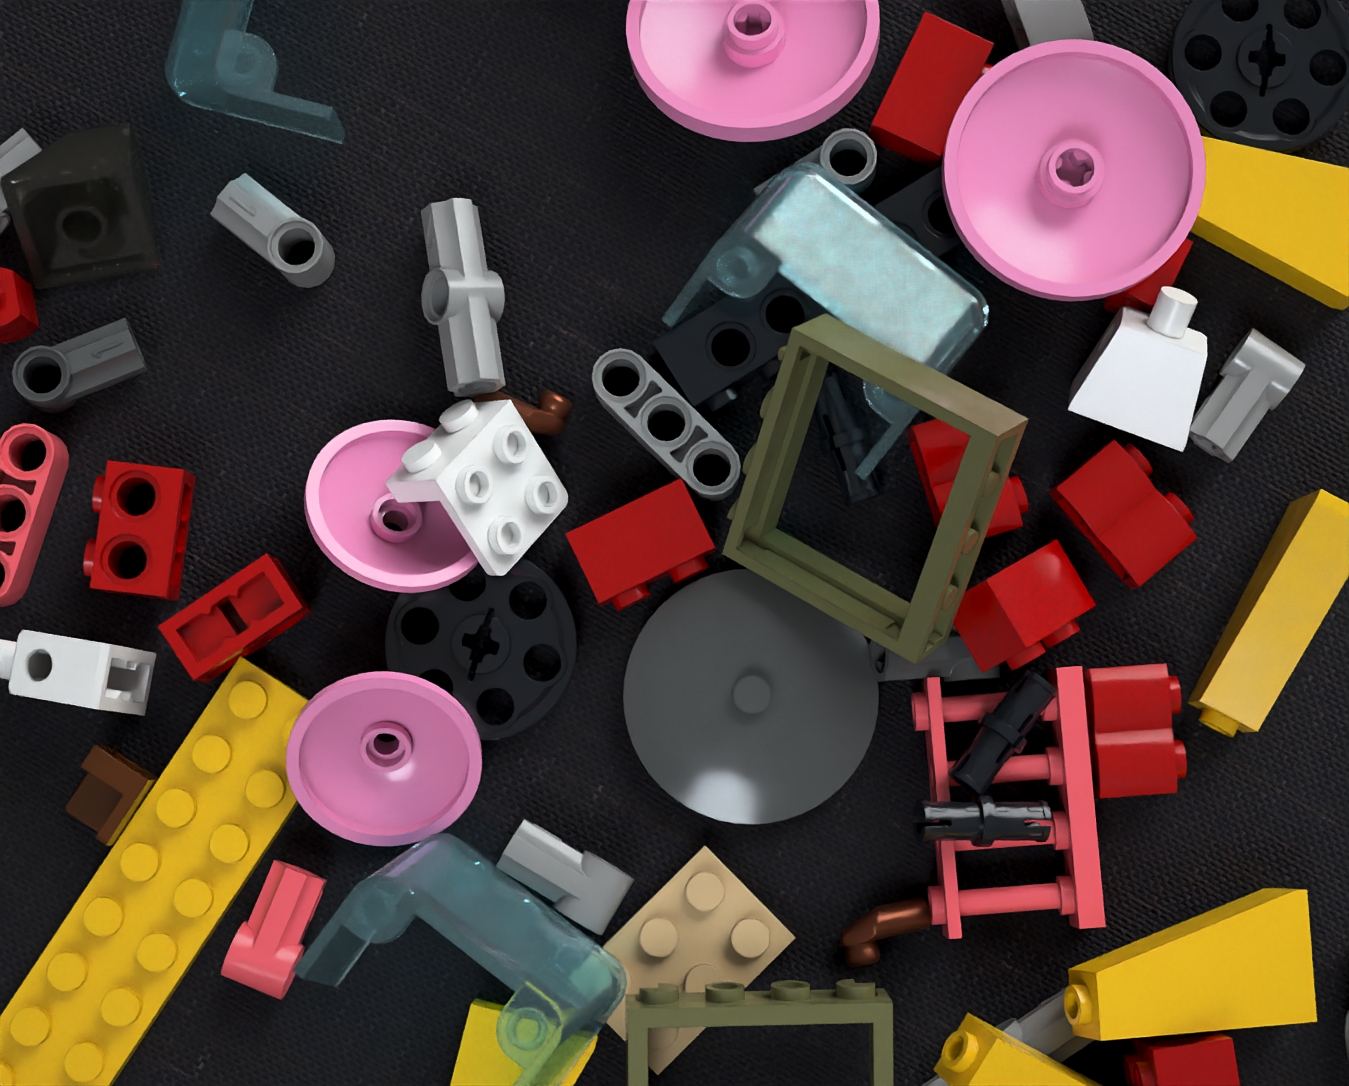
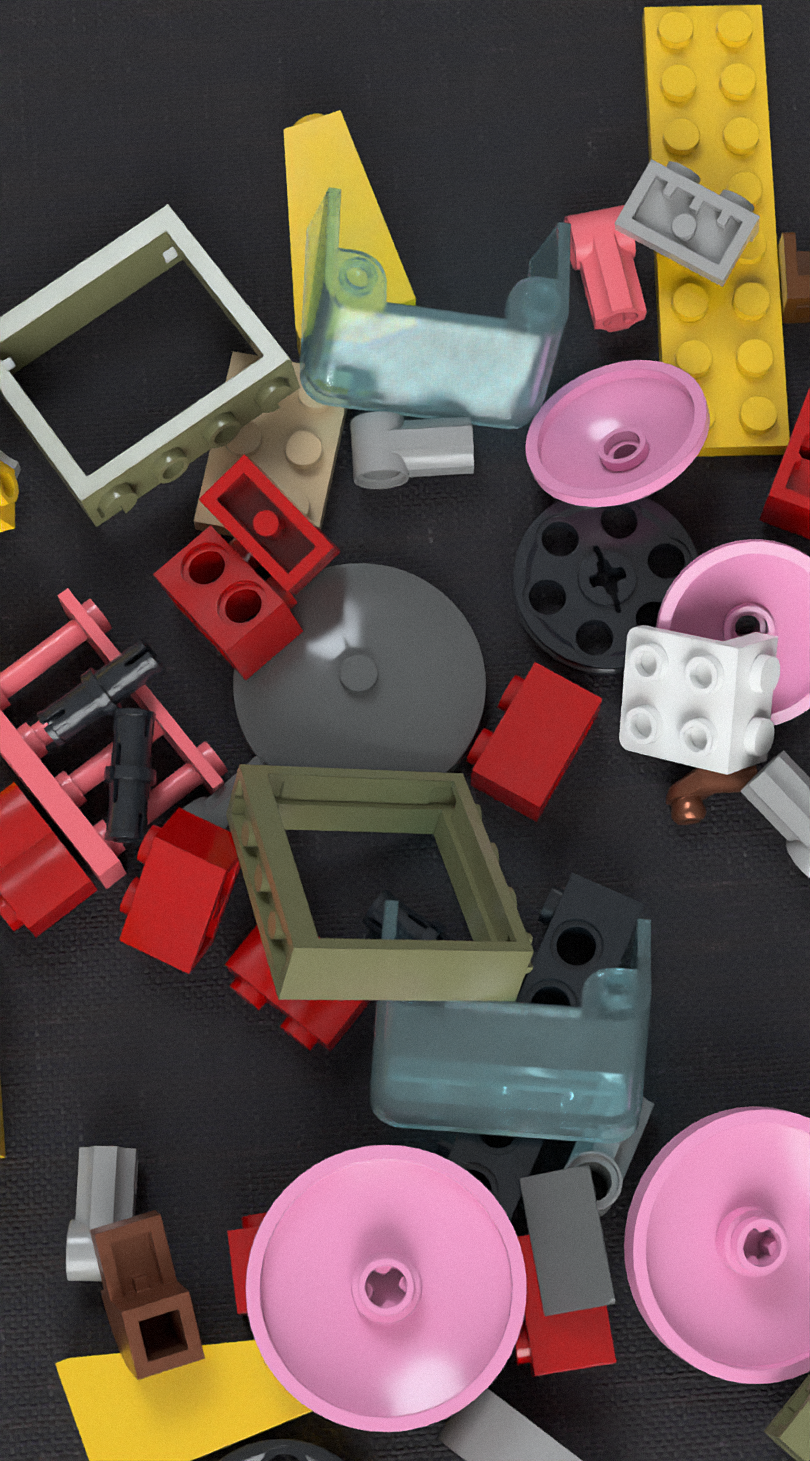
camera: 145 degrees right, 10 degrees down
light grey beam [592,348,741,502] -> none
copper arm [840,897,931,967] -> none
red brick [1048,440,1197,589] -> none
white torso [1068,286,1207,452] -> none
none -> copper brick [90,1210,205,1380]
none -> red brick [153,525,303,681]
none -> red brick [198,454,341,595]
none -> dark grey slope [519,1165,615,1316]
none -> light grey bracket [615,159,760,287]

